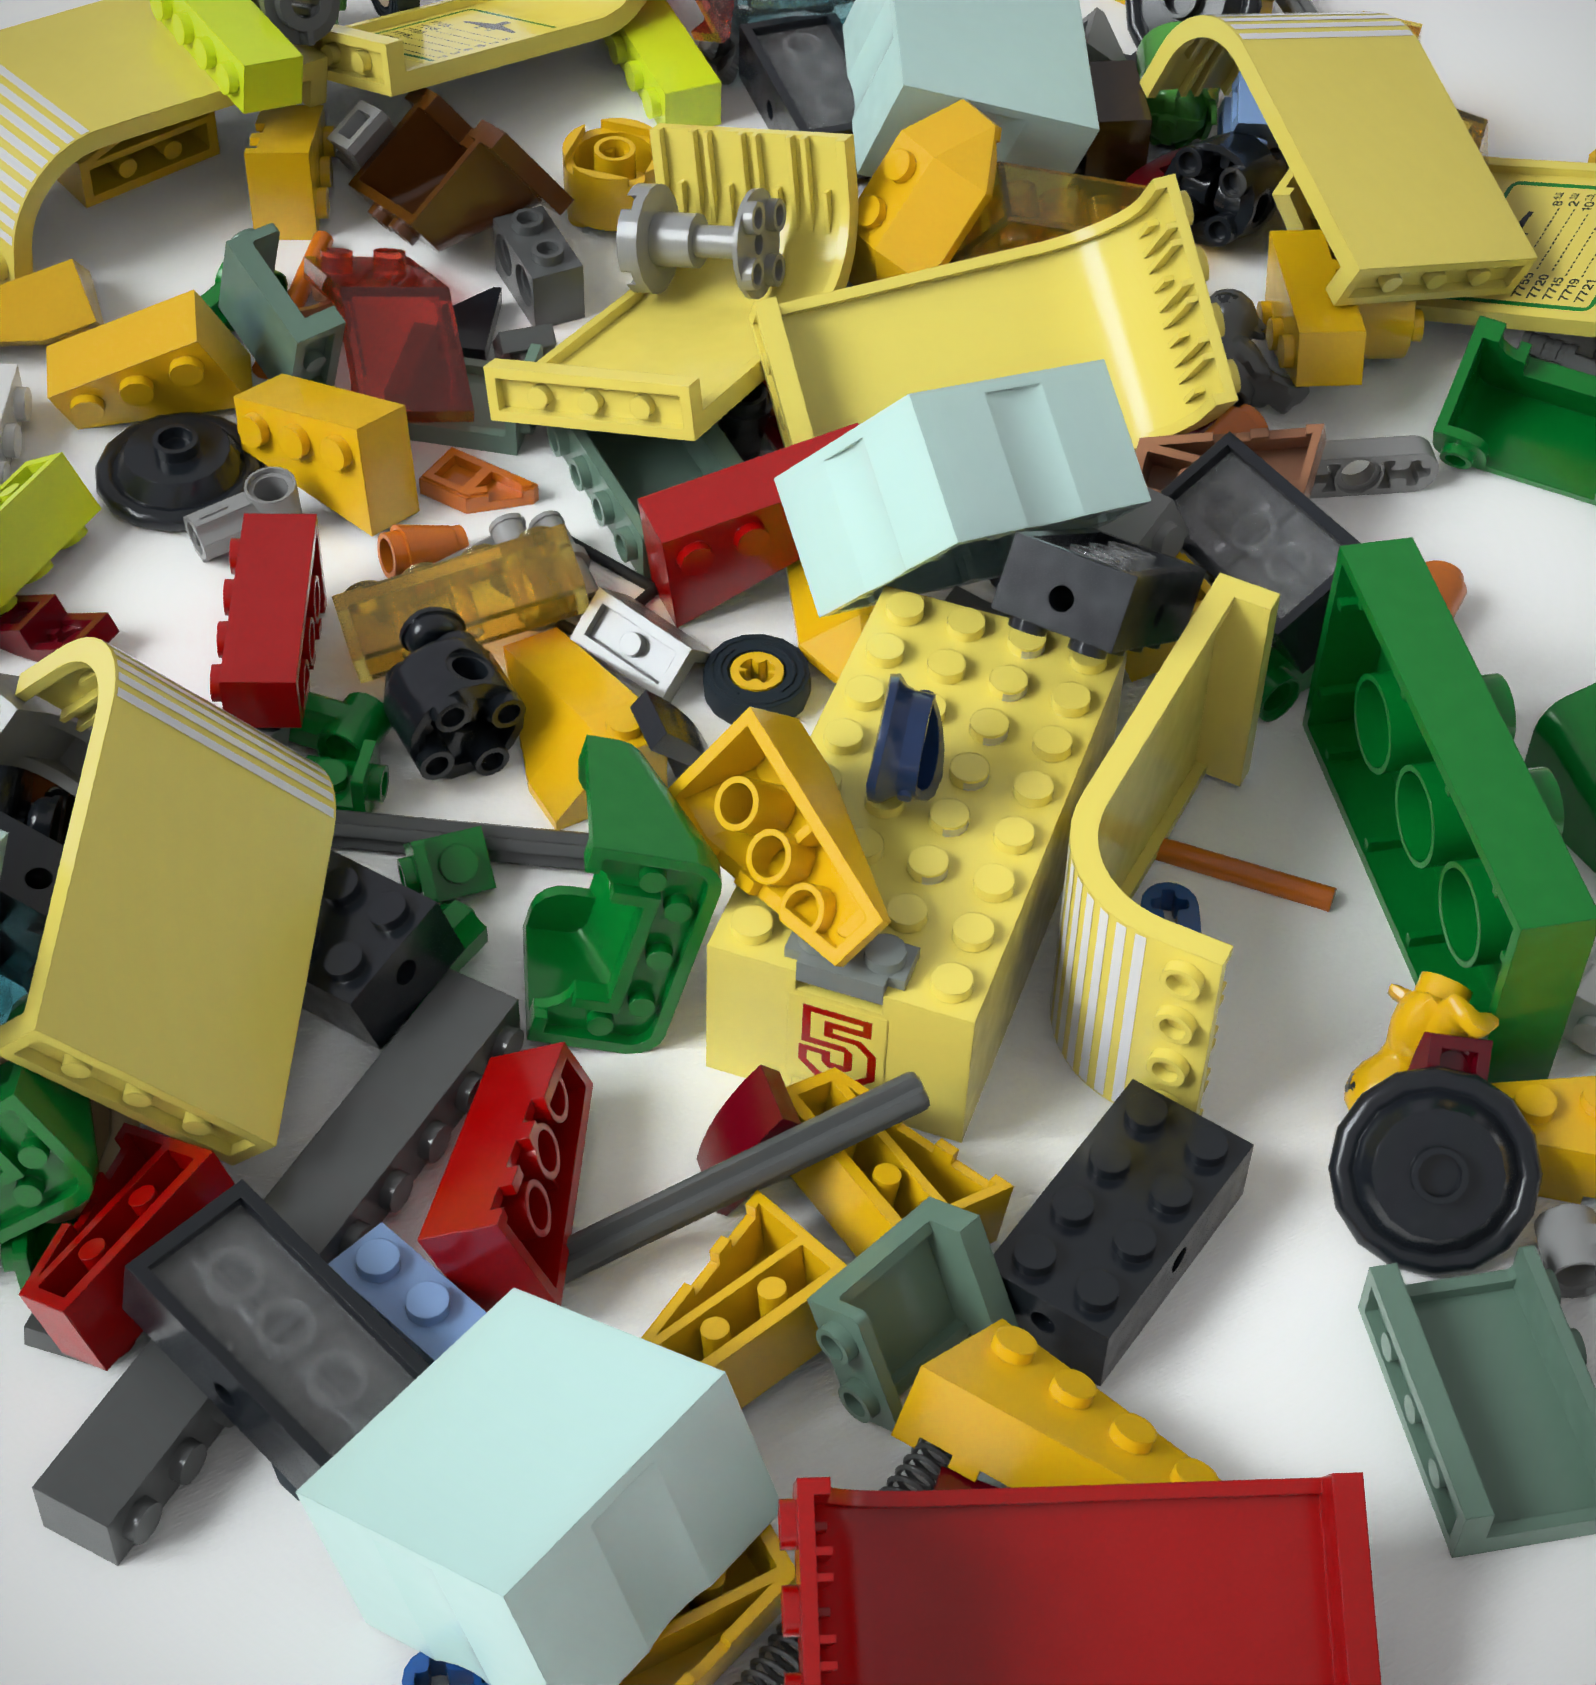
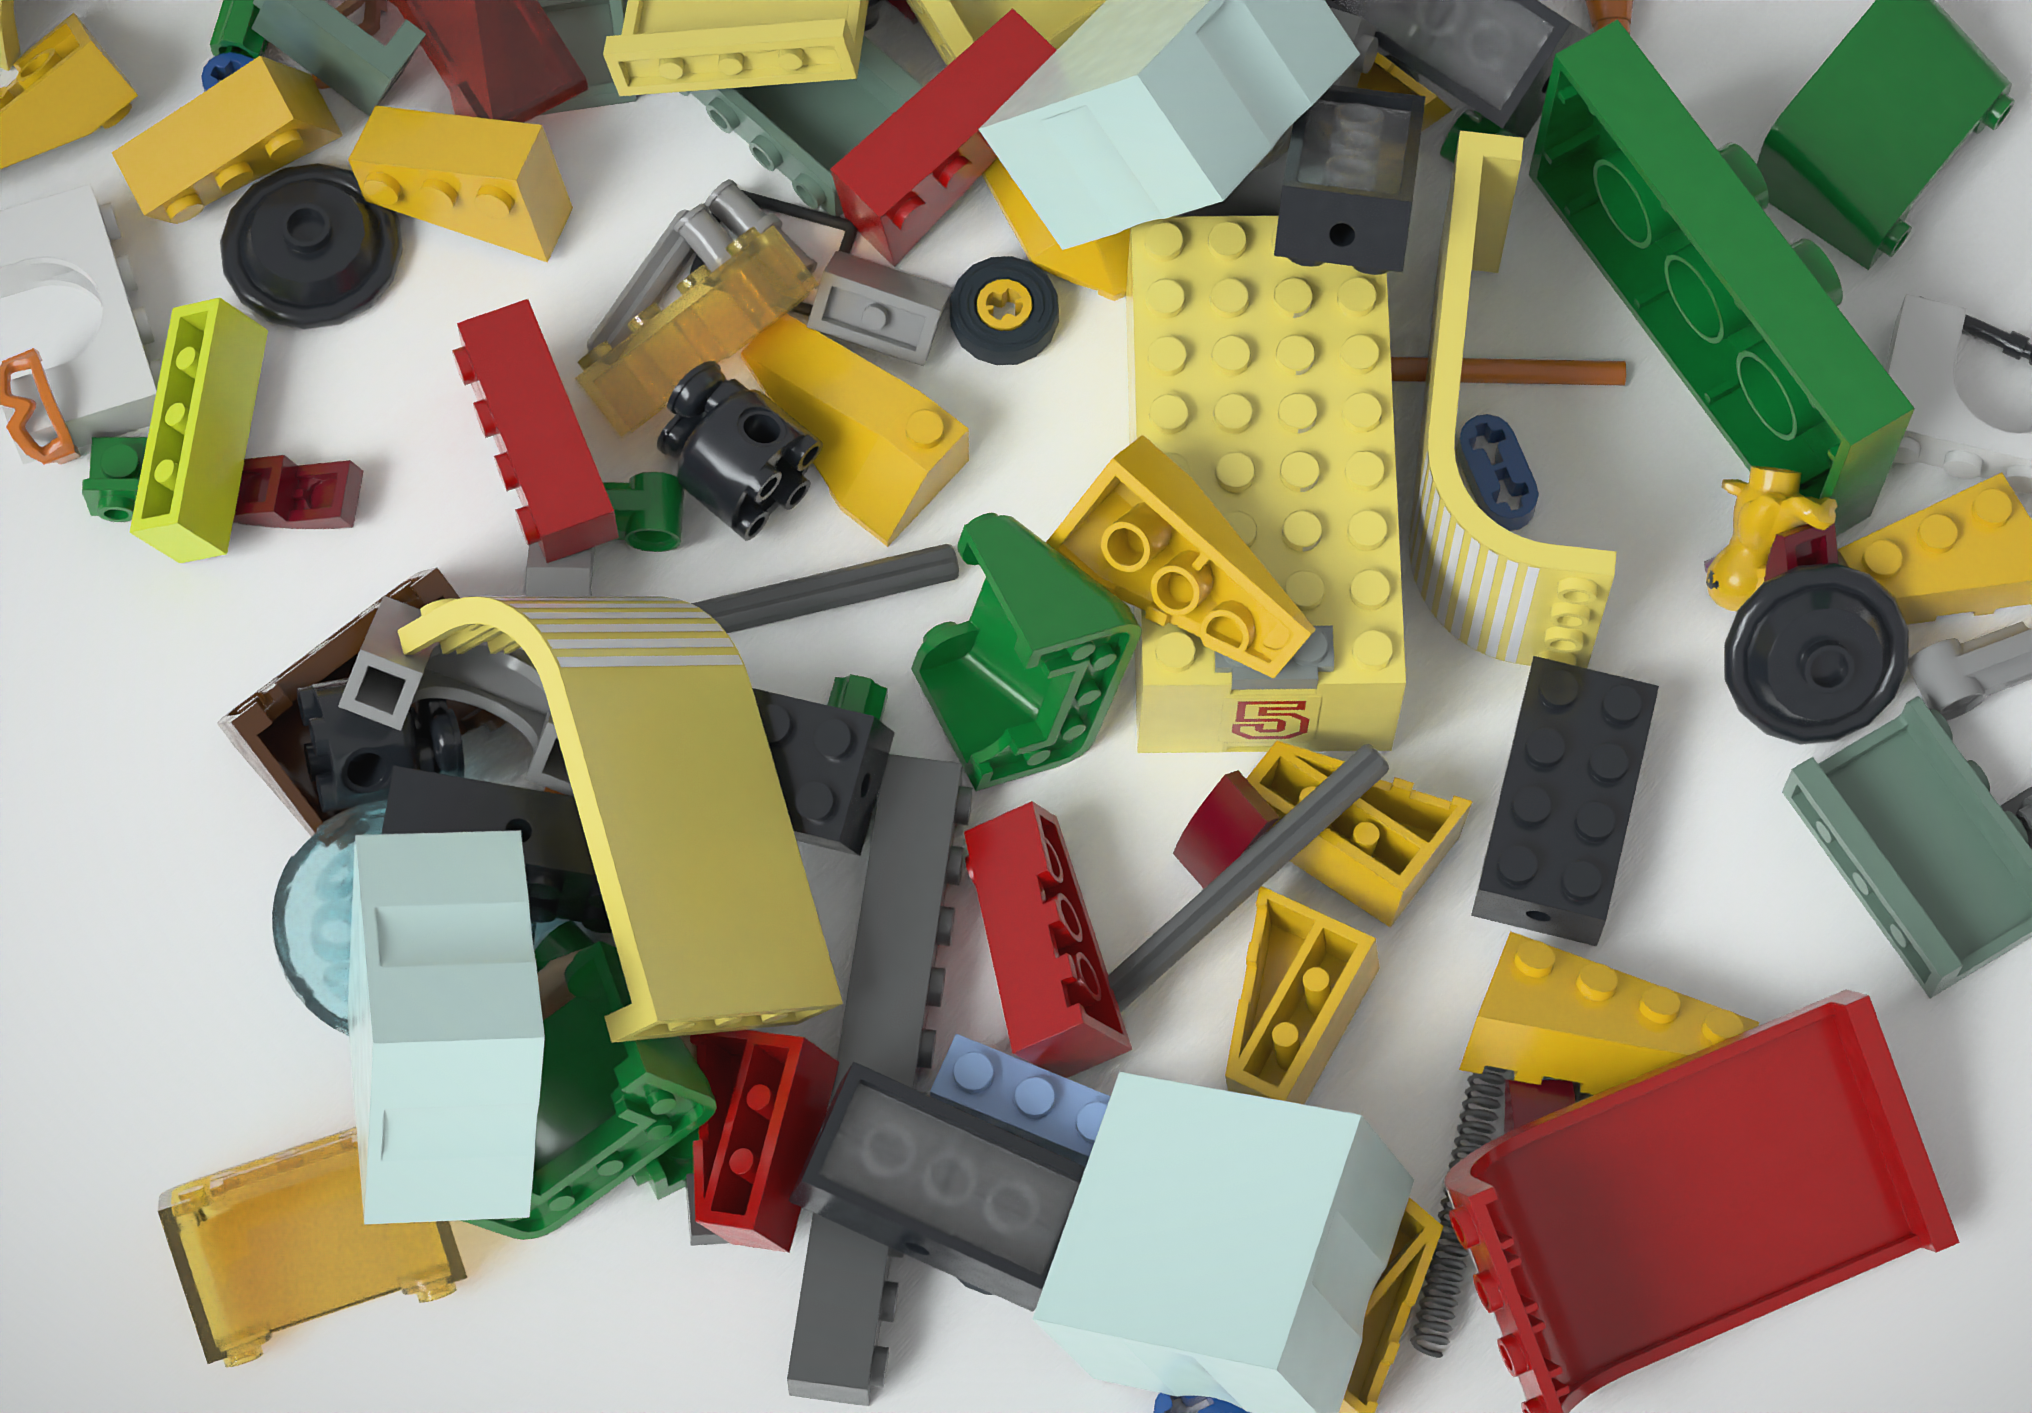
camera: 20 degrees left, 20 degrees up
light grey piece [183,467,303,562] -> none
green bracket [306,739,389,813] -> none
orange cone [377,524,469,580] -> none
green bracket [397,825,497,903] -> none
orange tile [419,447,539,514] -> none
black slope [630,690,709,779] -> none
sand green panel [807,1196,1019,1432] -> none
dark blue hat [866,673,945,804] -> none

